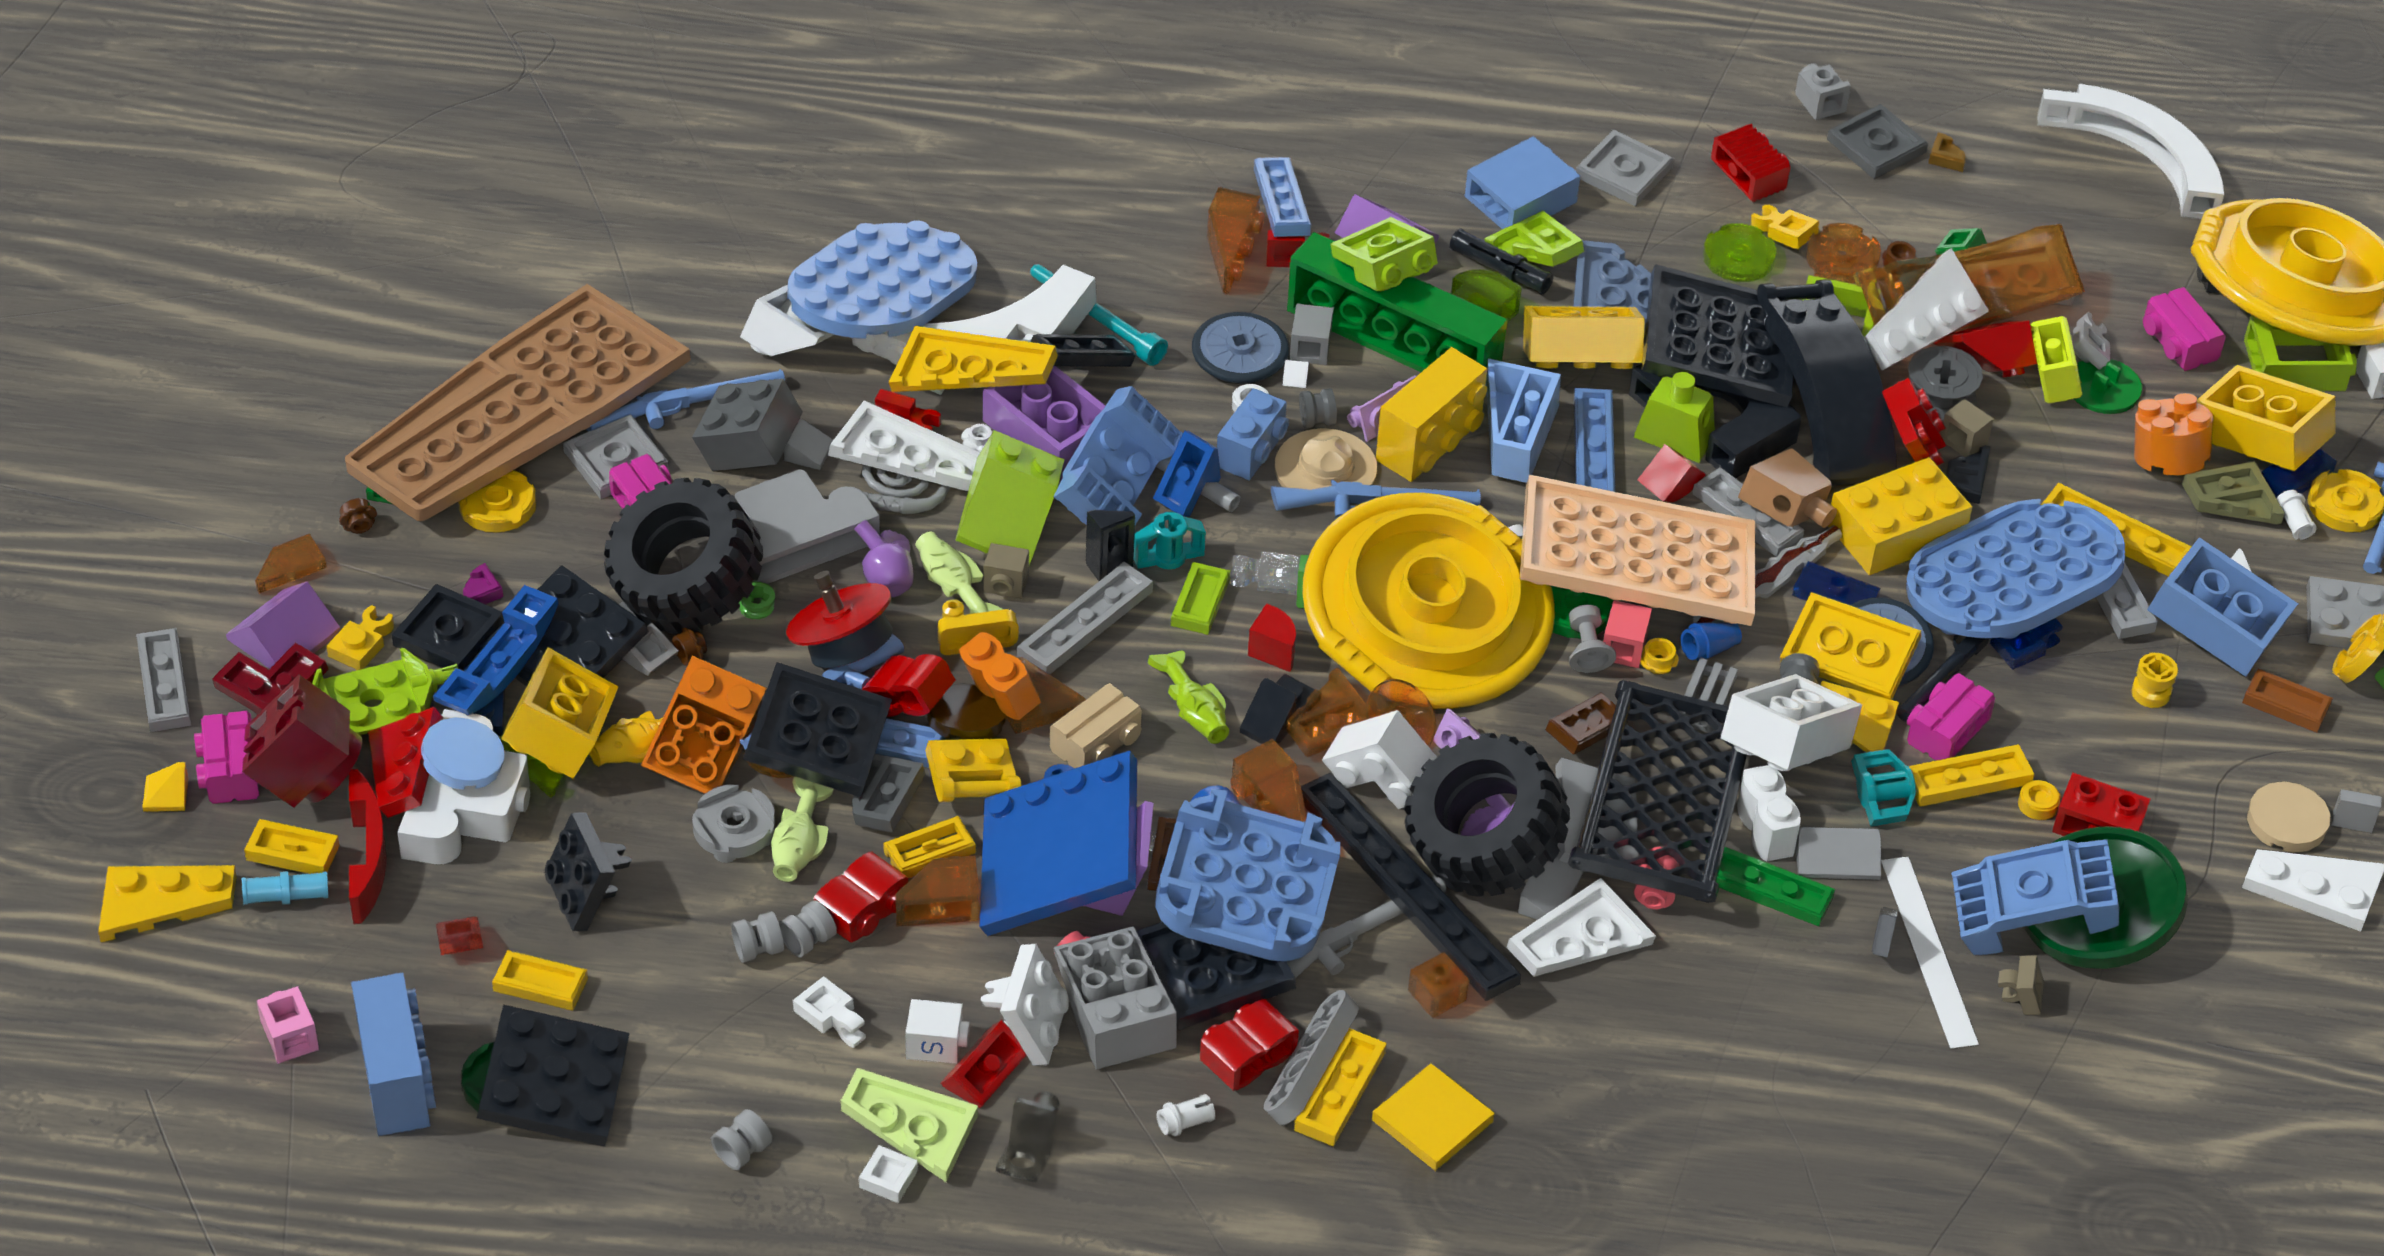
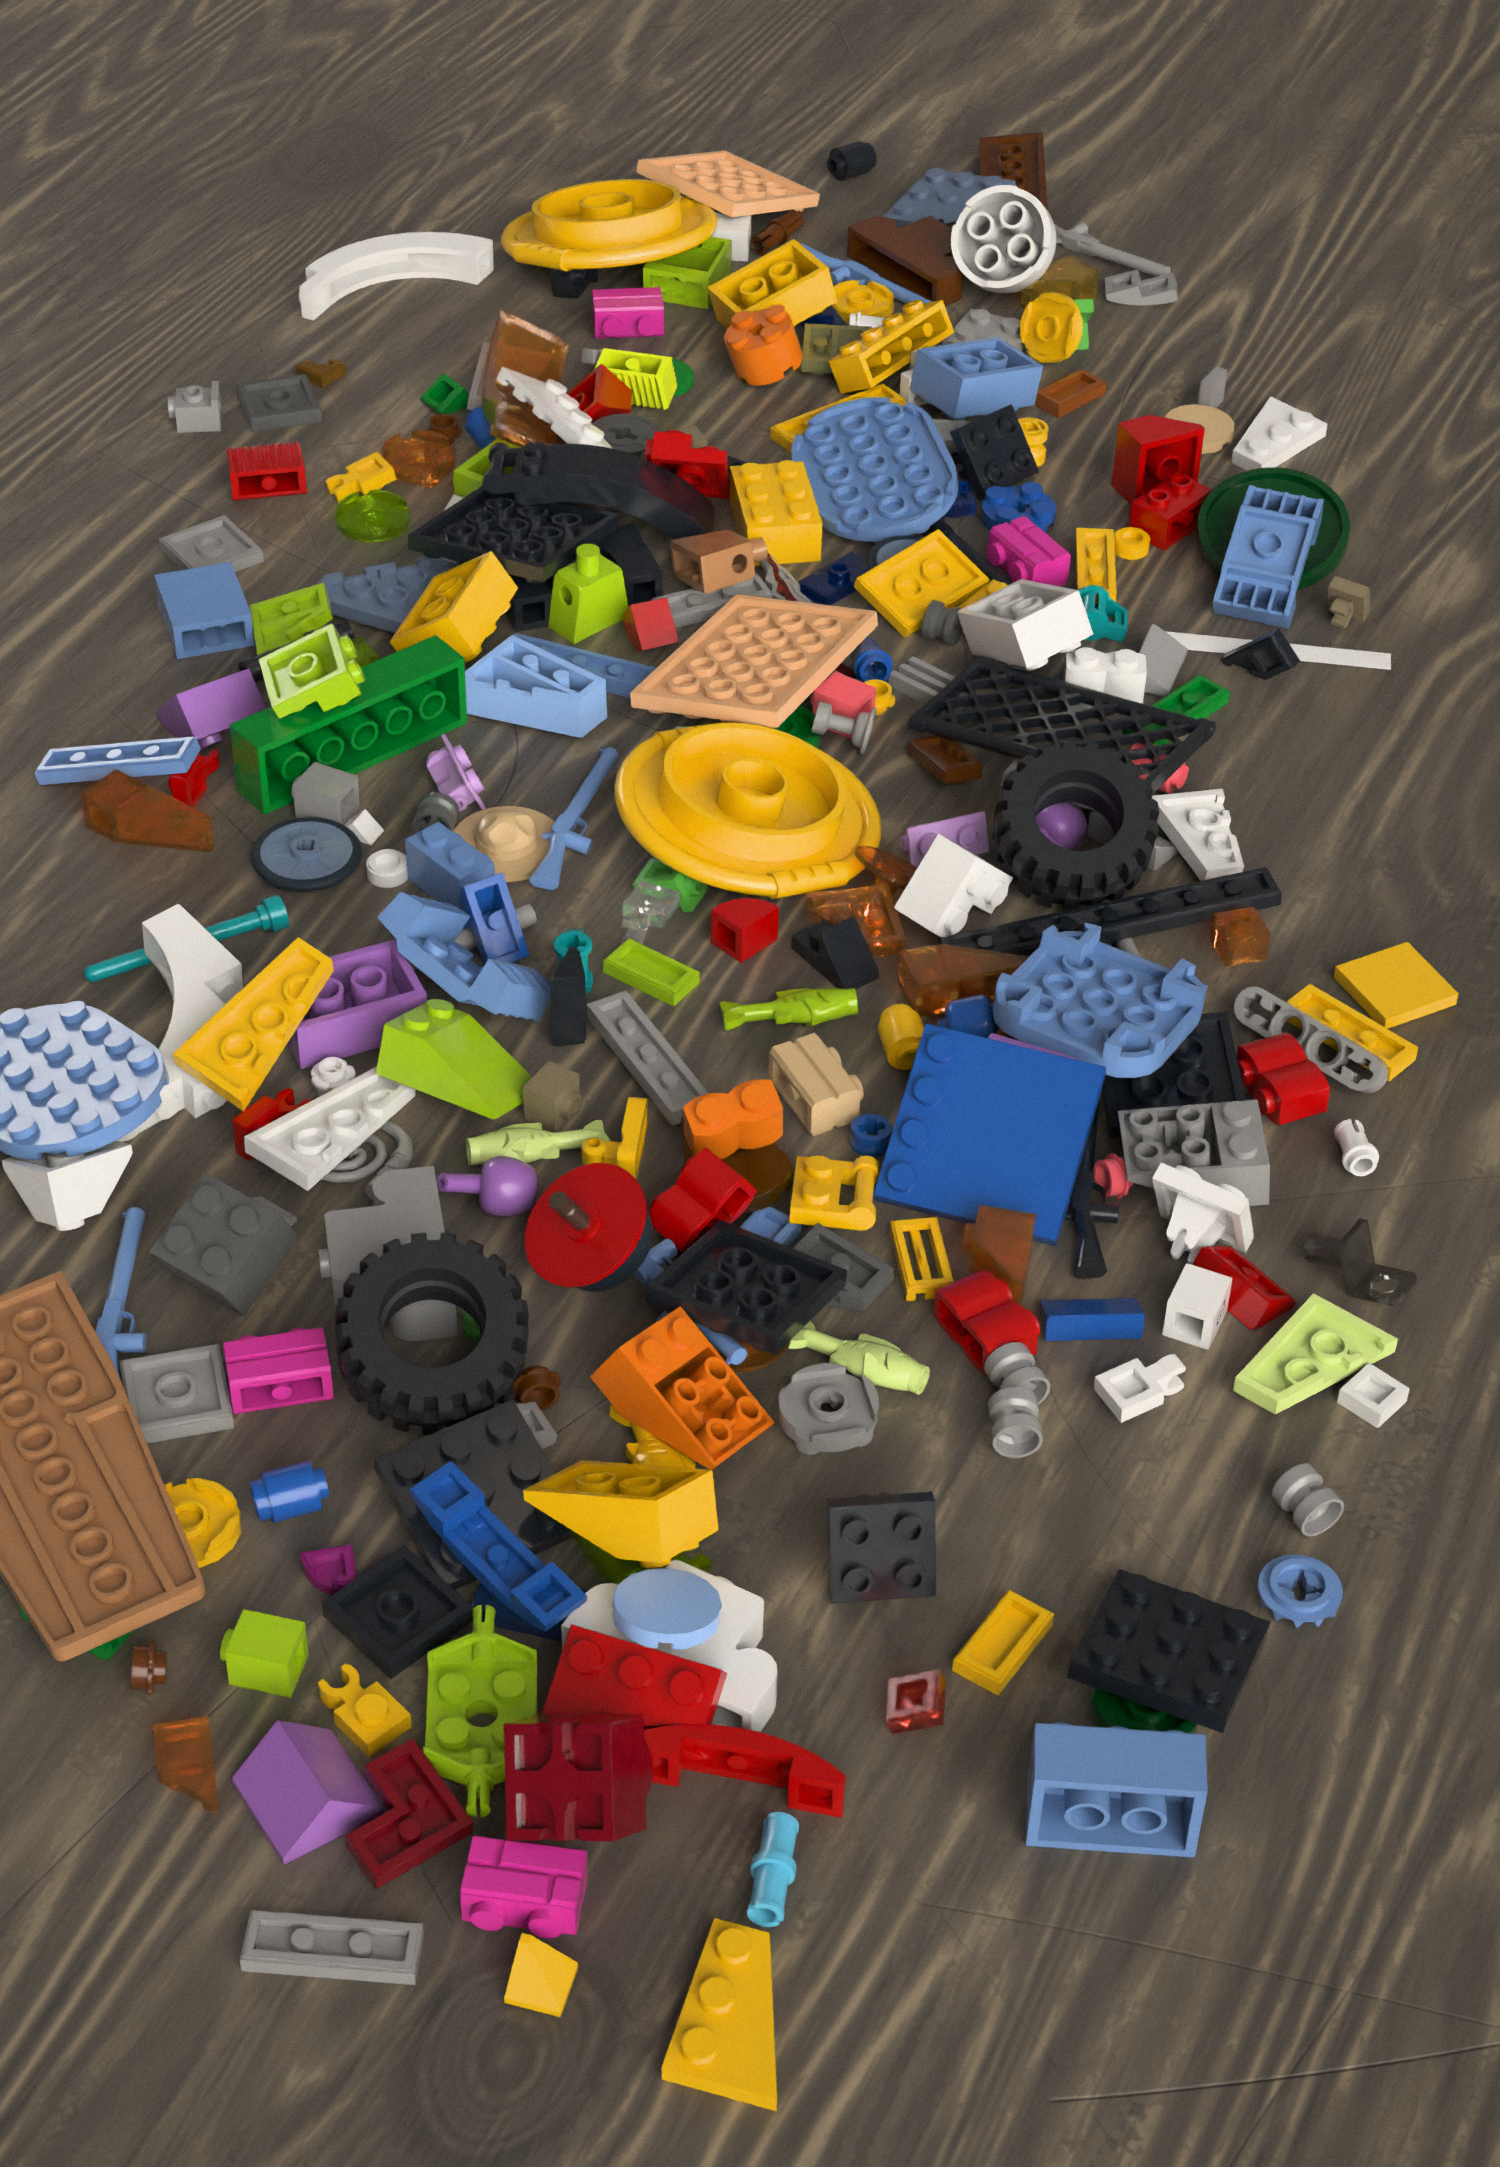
camera: 70 degrees left, 5 degrees down
yellow plate [244,819,340,874] -> none
bright pink brick [257,986,319,1064] -> none
black tile [1030,334,1136,367] -> none
yellow brick [1376,347,1488,482] -> none
none -> lime brick [220,1609,309,1698]
none -> blue brick [249,1460,329,1523]
none -> yellow brick [828,299,954,394]
none -> yellow brick [878,1004,924,1070]
none -> black plate [950,404,1039,500]
none -> blue plate [981,482,1056,533]
none -> blue slope [1039,1298,1145,1341]
none -> black piece [1064,1097,1119,1279]
none -> red slope [1111,415,1205,505]
none -> medium blue gear [1257,1555,1343,1629]

